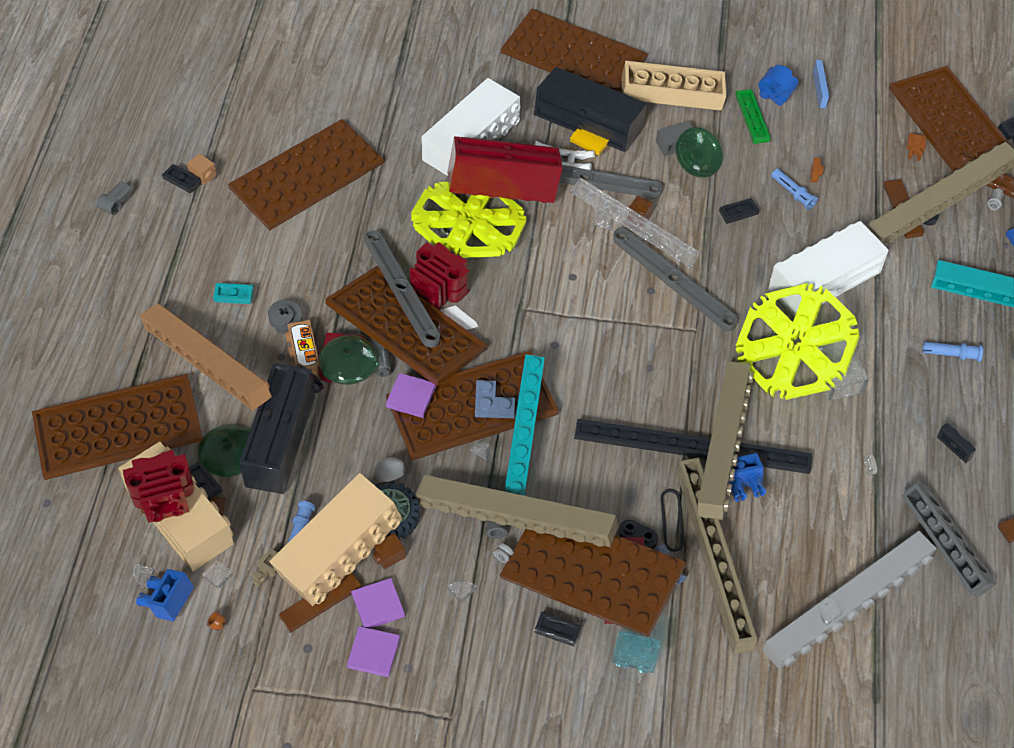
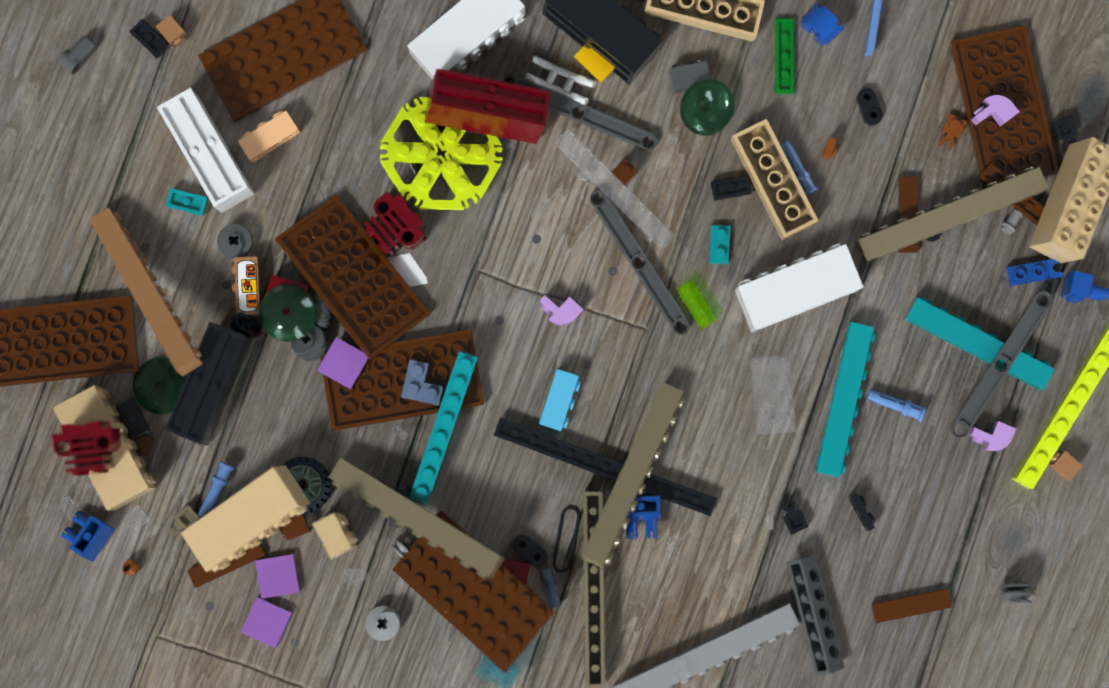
camera: 15 degrees right, 30 degrees up
dark grey beam [365,230,440,348] -> none
light grey hair [375,457,405,483] -> none
black plate [534,612,582,647] -> none
neon yellow plate [736,283,860,400] -> none
none -> white brick [157,88,255,213]
none -> light nougat brick [238,111,300,163]
none -> dark grey piece [291,325,328,362]
none -> tan brick [313,512,358,559]
none -> light grey piece [365,605,400,641]
none -> medium azure brick [539,369,581,431]
none -> lavender brick [540,295,584,326]
none -> clear neon green piece [676,279,718,330]
none -> teal plate [709,225,730,265]
none -> tan brick [730,119,819,241]
none -> black plate [780,498,809,535]
none -> teal brick [815,322,876,477]
none -> black plate [856,88,882,126]
none -> lavender brick [971,95,1019,126]

